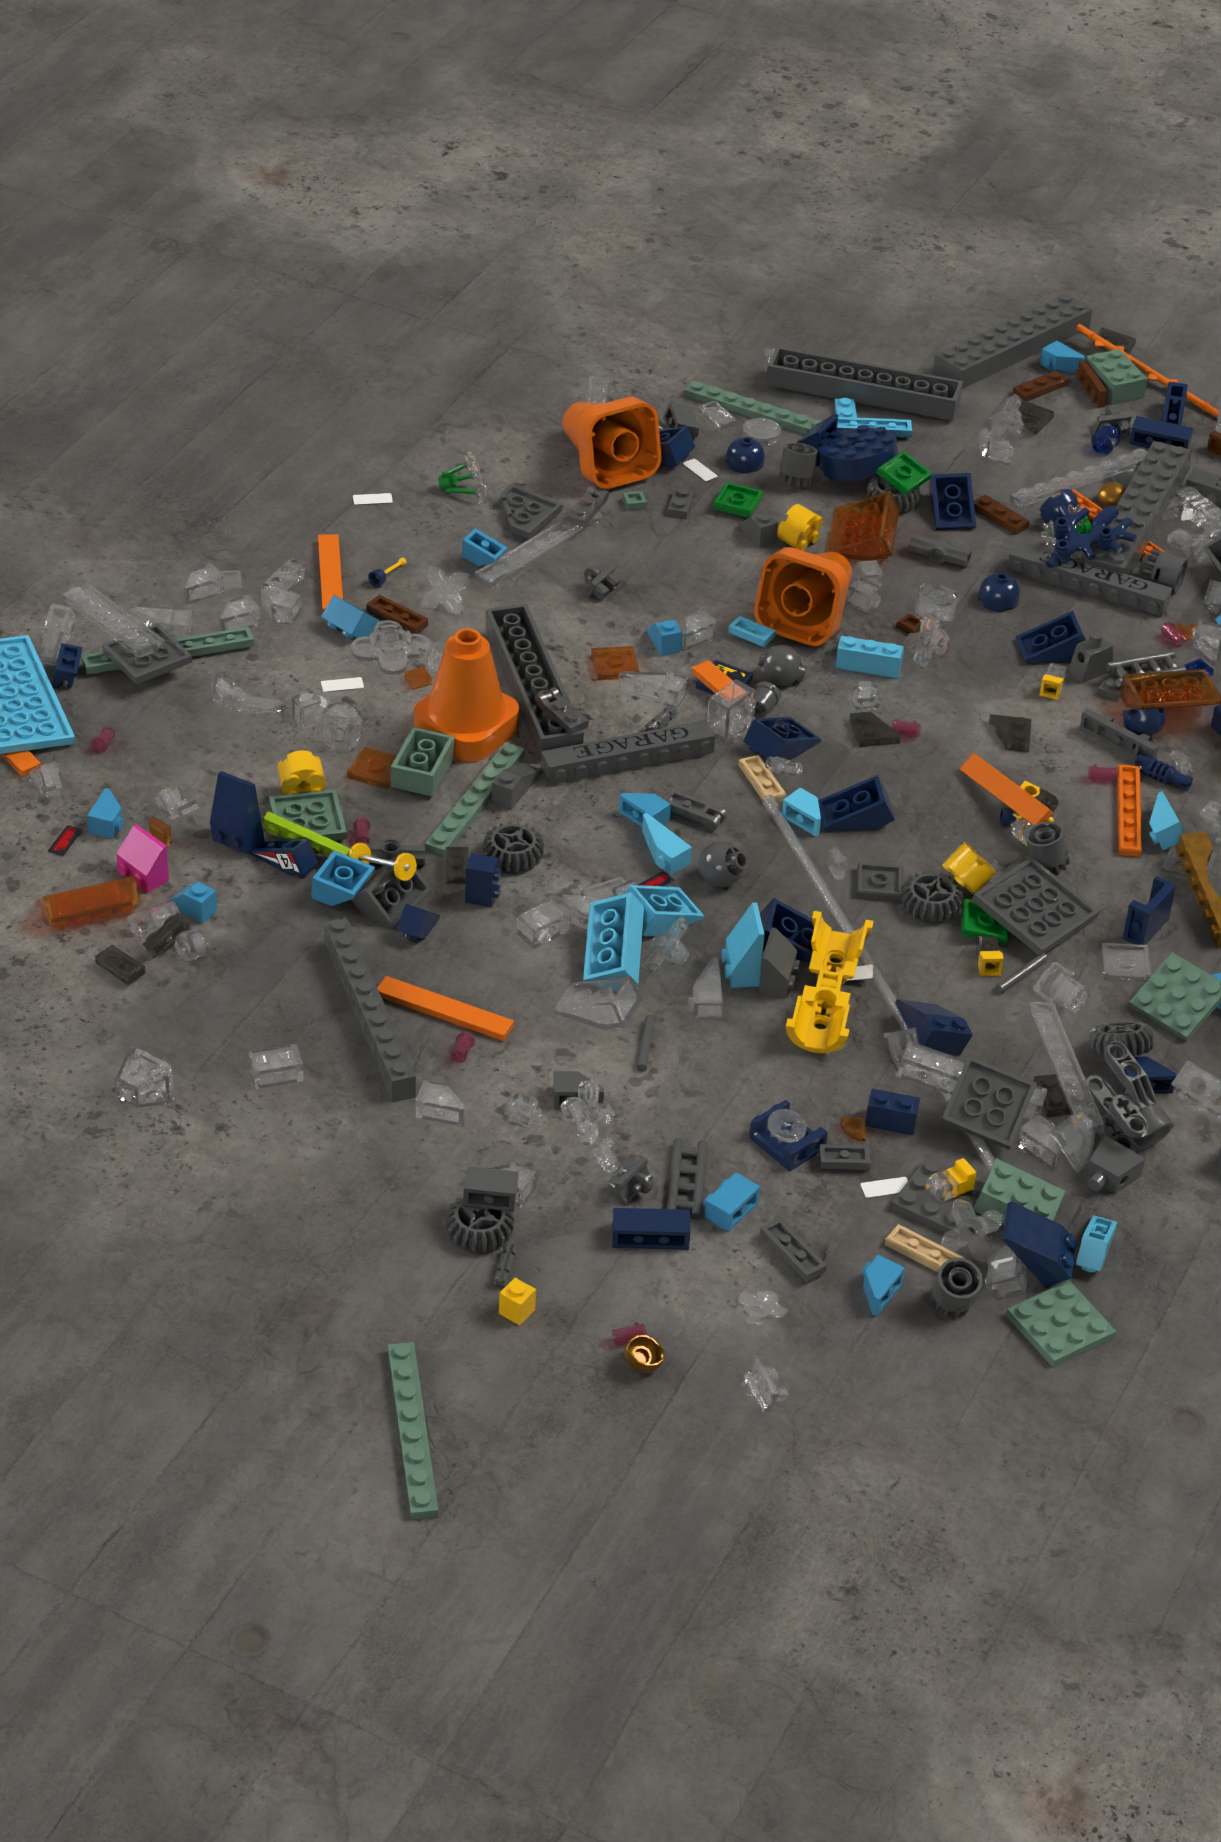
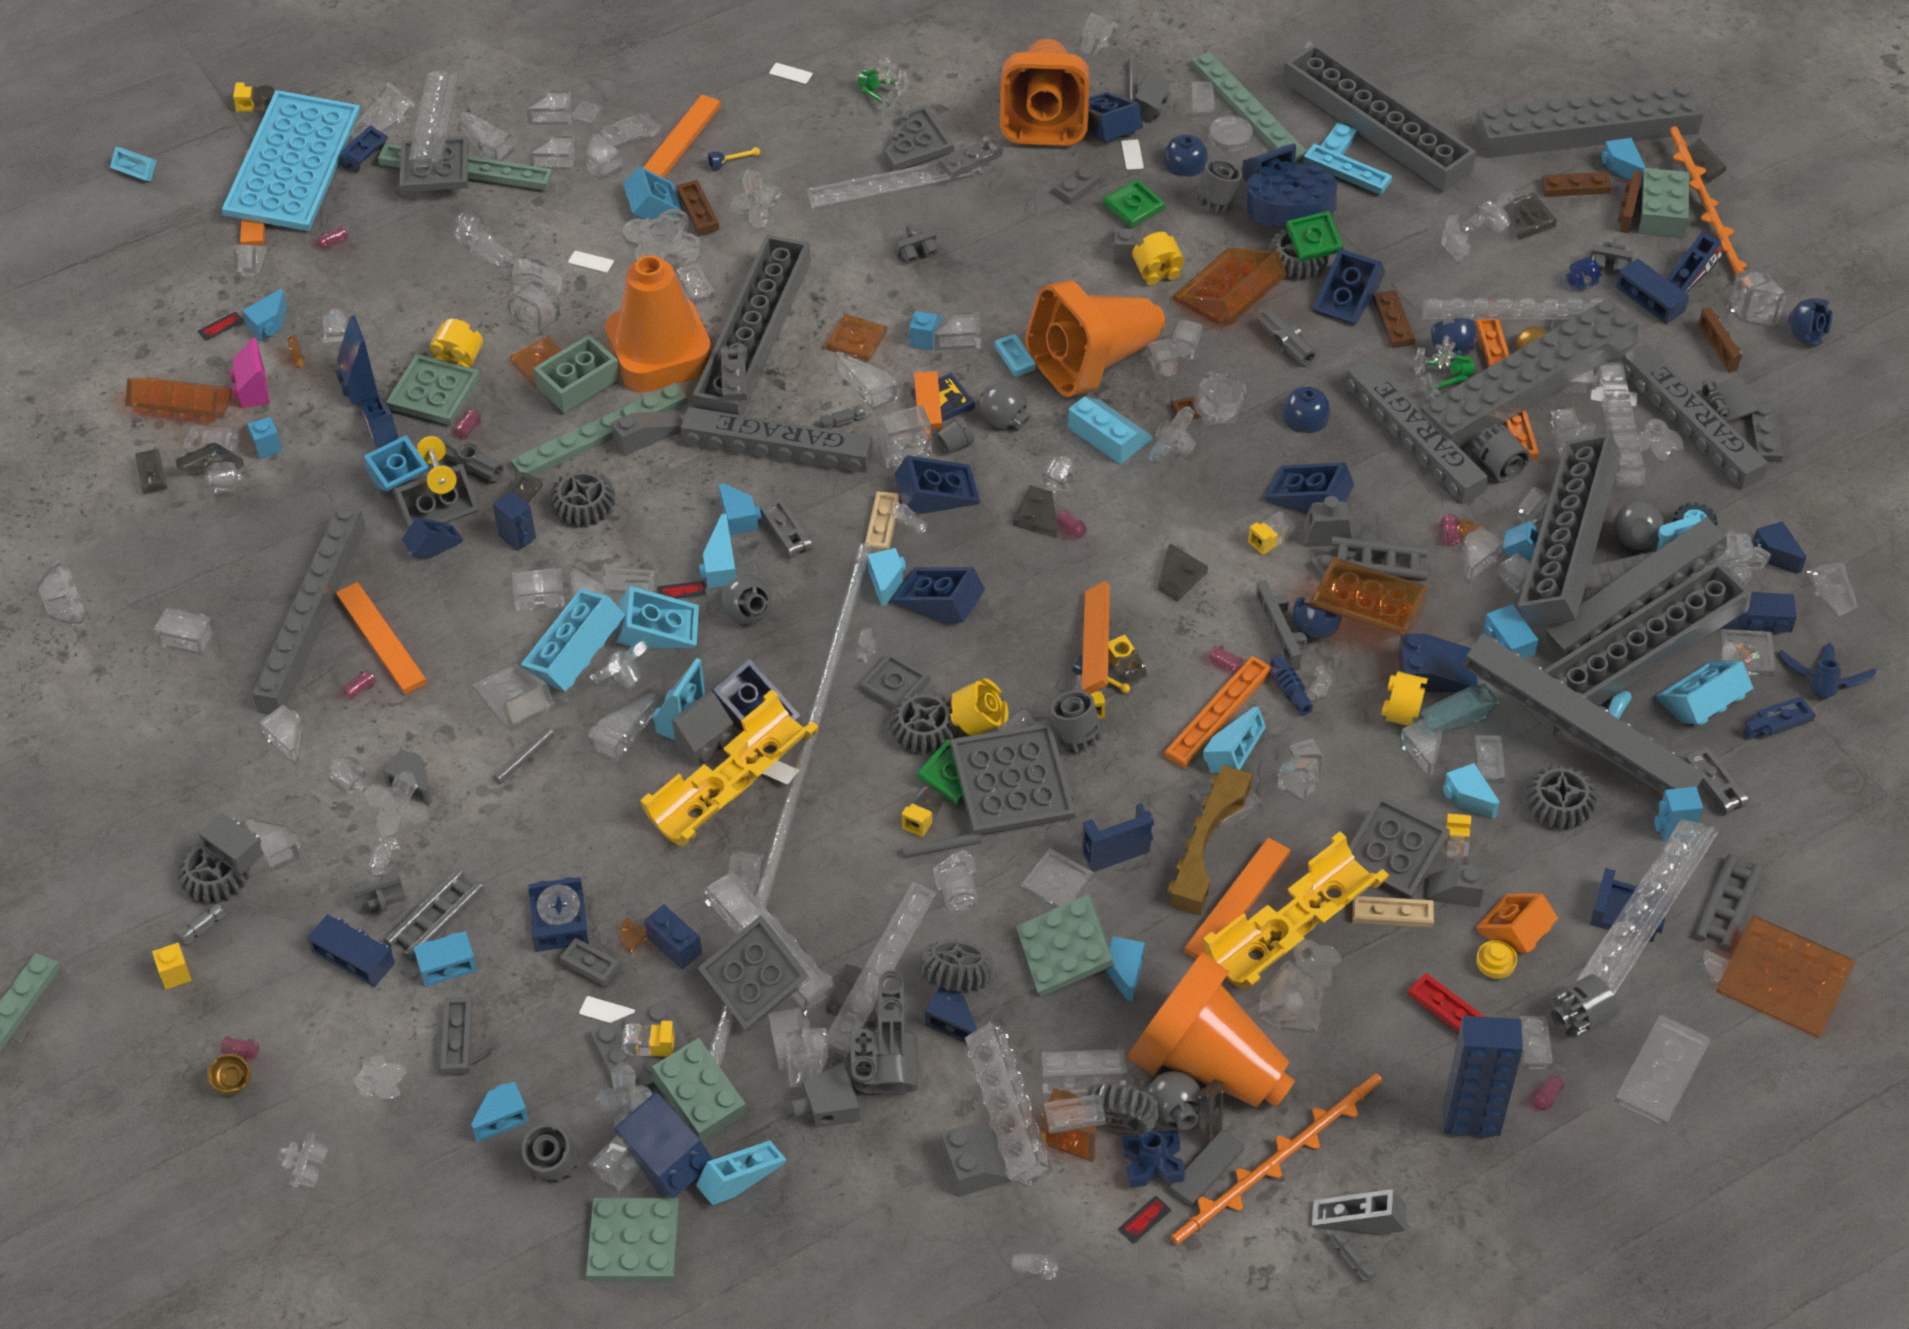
camera: 35 degrees right, 10 degrees up
lime plate [263,811,350,858] -> none
dark azure slope [462,528,508,566] -> none
sand green tile [623,491,647,510] -> none
tan tile [885,1224,964,1272] -> none
dark blue slope [895,999,973,1056] -> none
dark blue plant [1046,505,1137,568] -> none
clear blue tile [1184,658,1214,682] -> none

